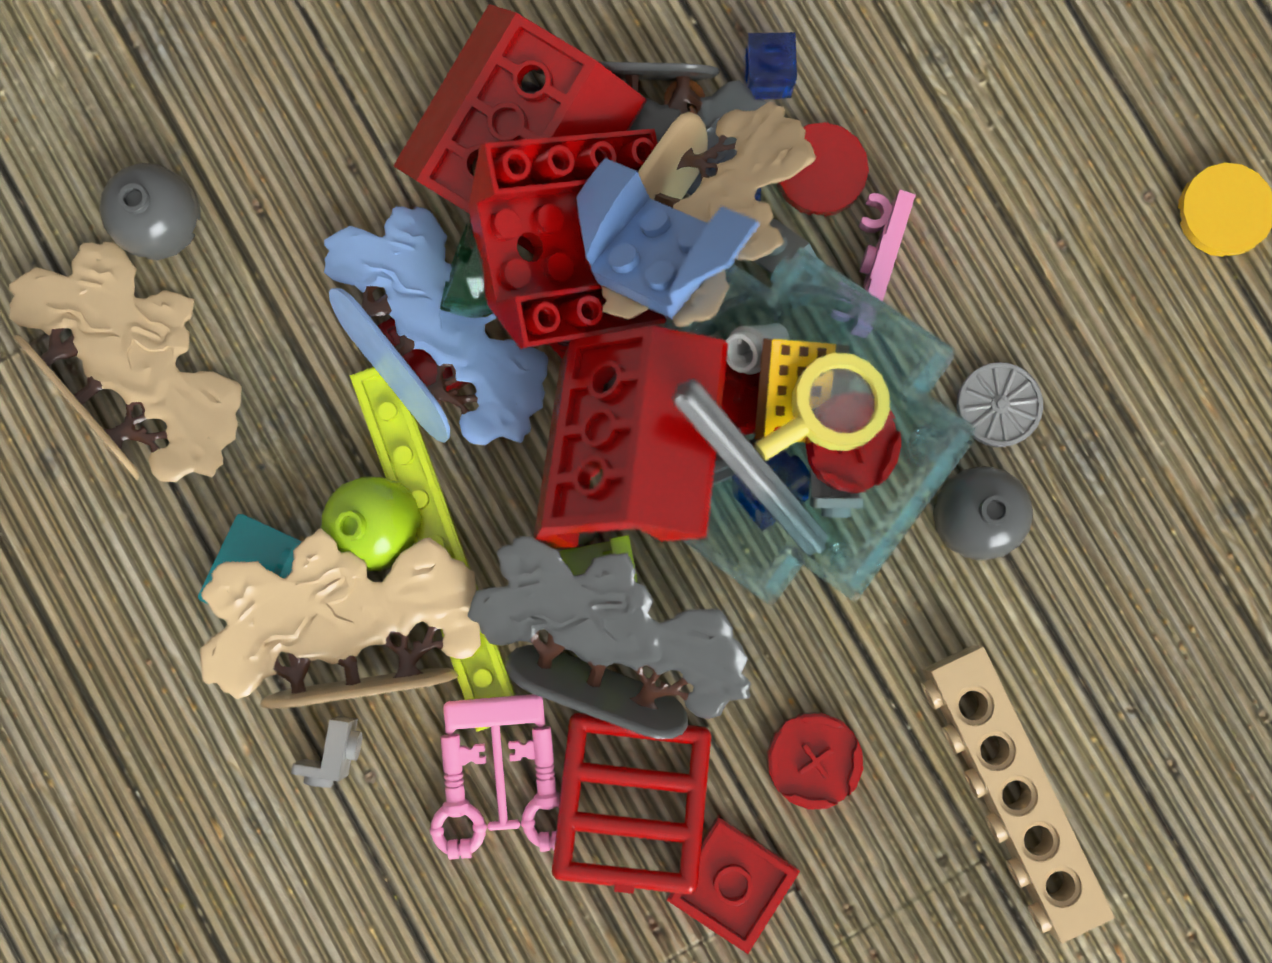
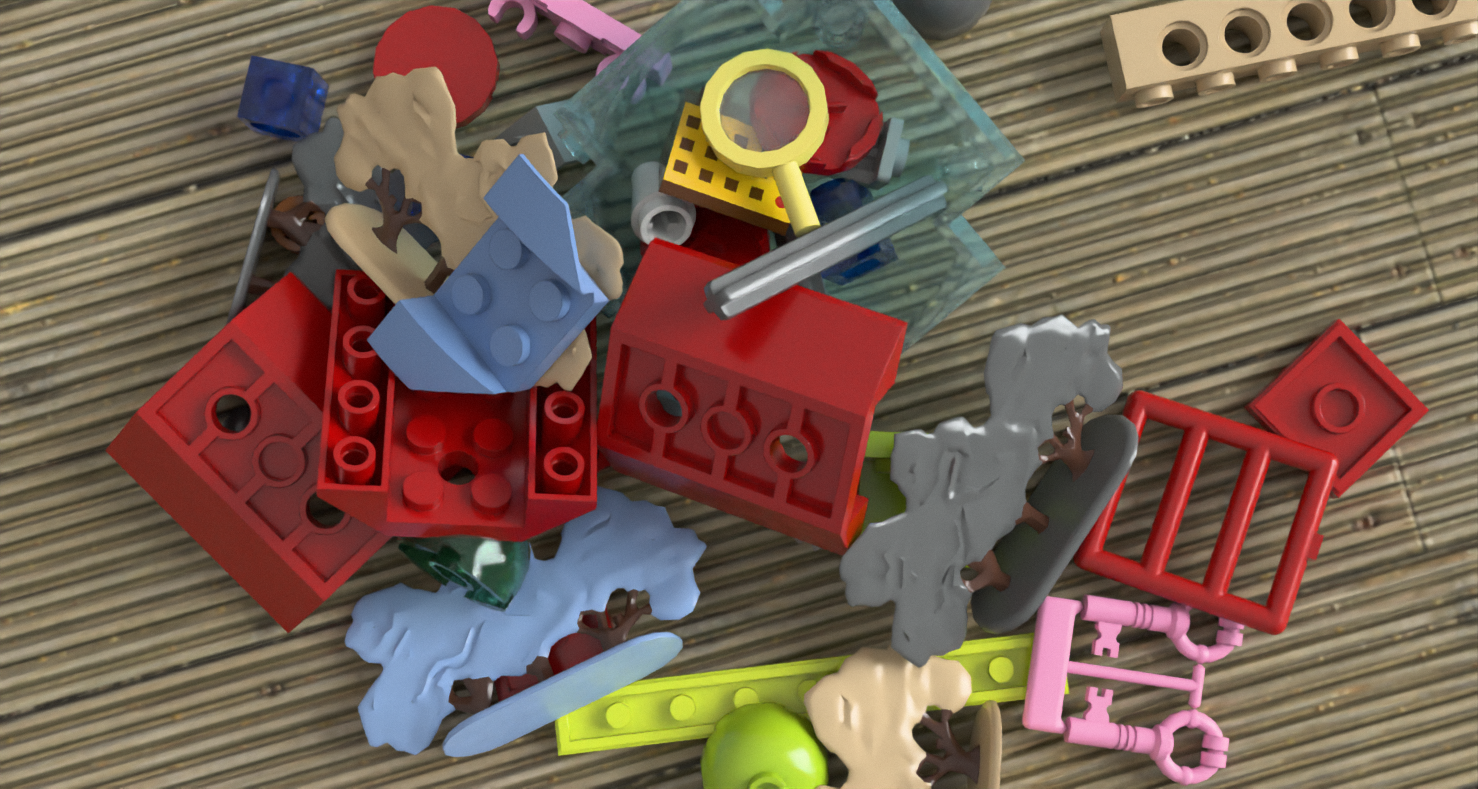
camera: 70 degrees left, 0 degrees up
red tile [767,712,863,810] -> none

